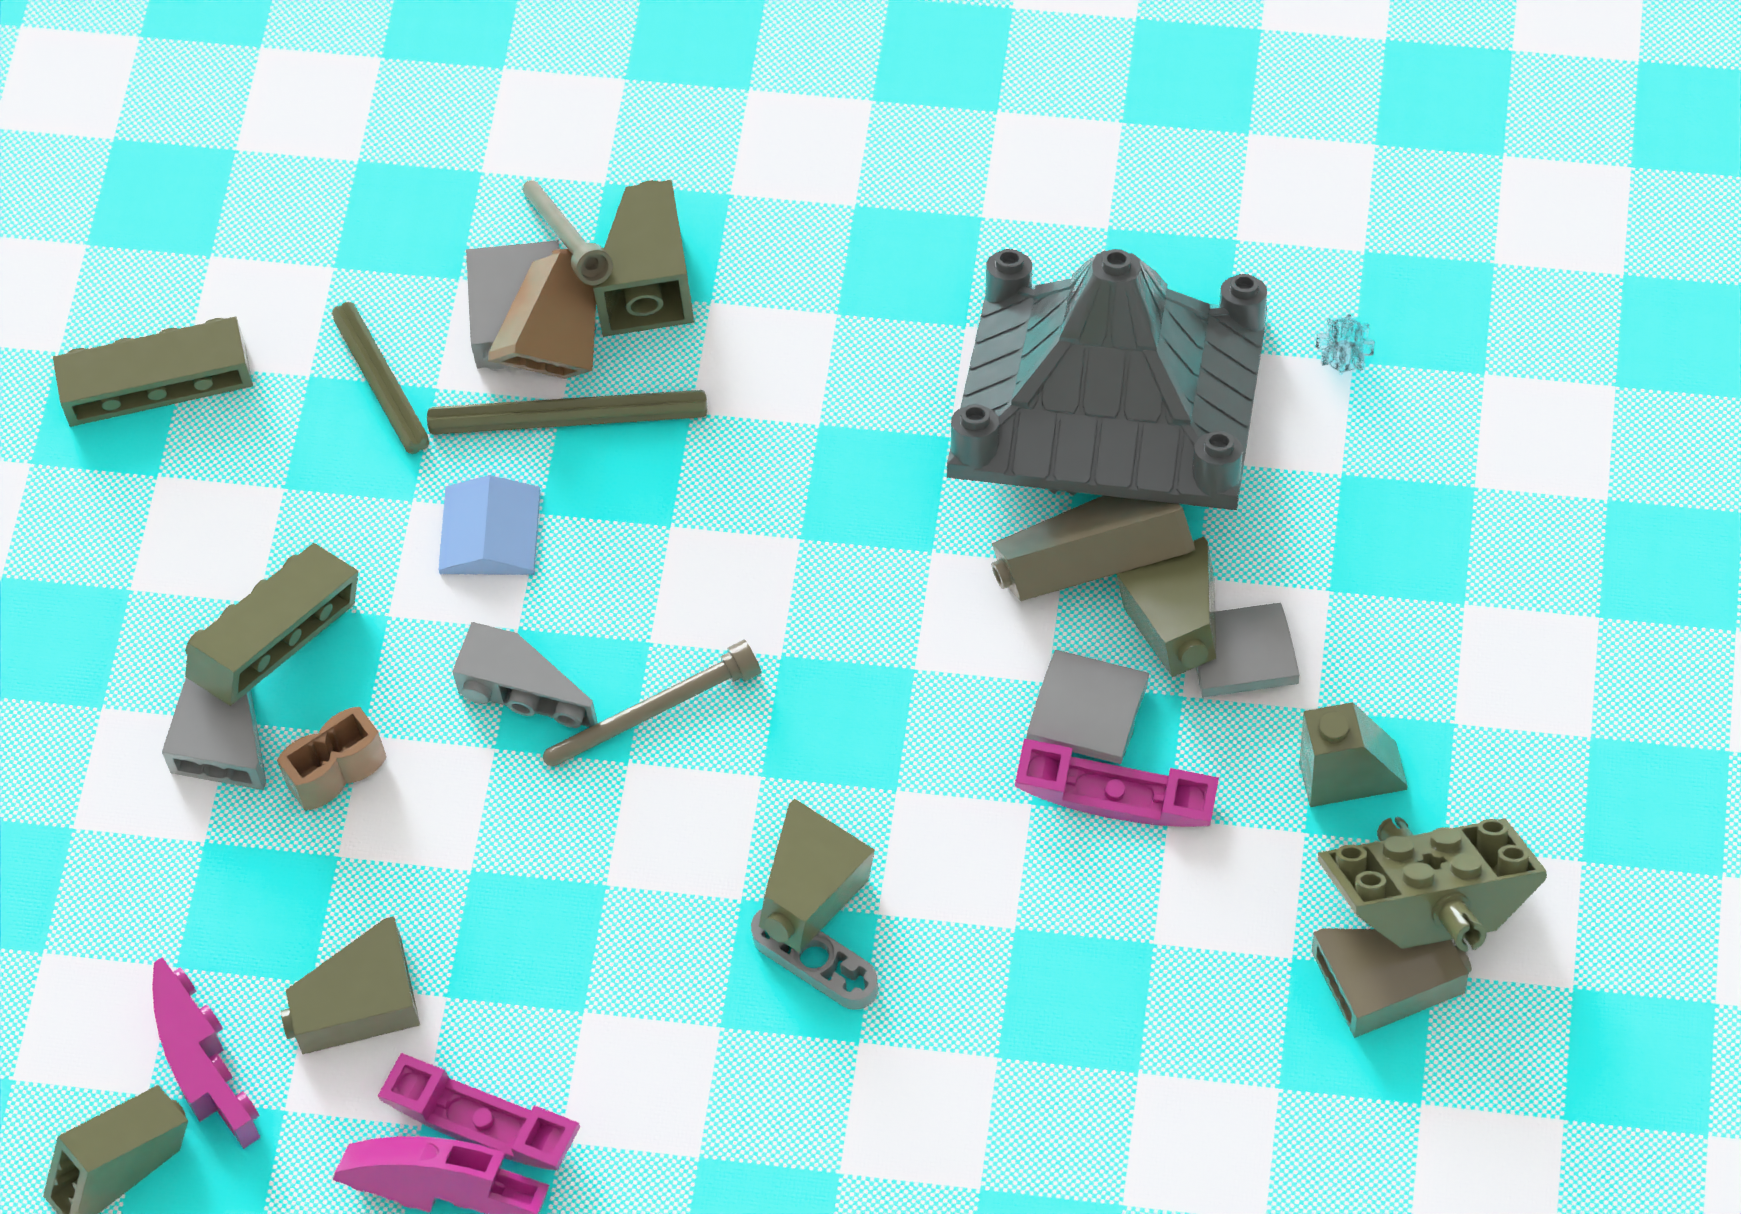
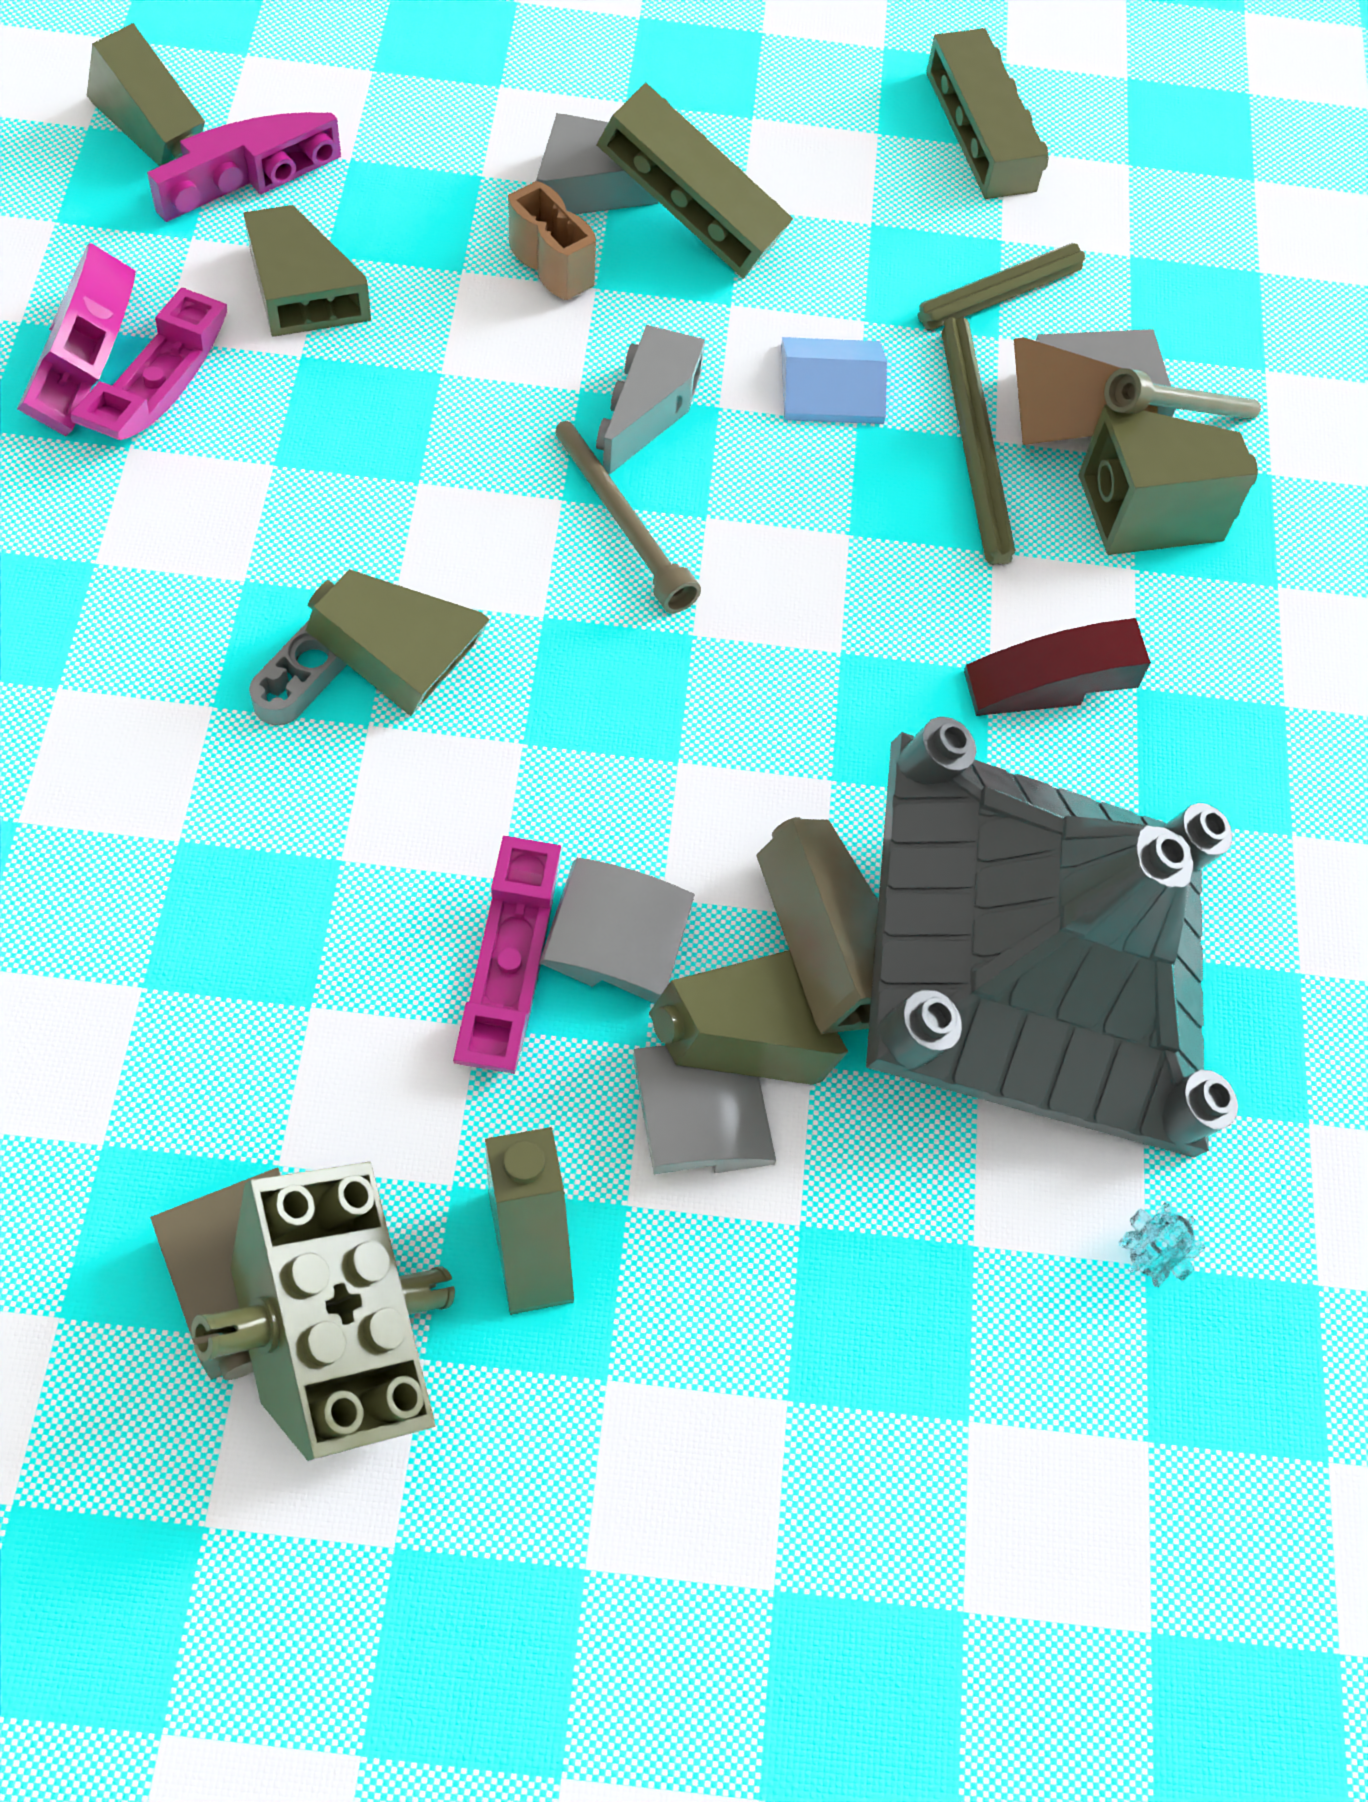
camera: 75 degrees right, 0 degrees up
none -> dark red slope [964,618,1151,716]

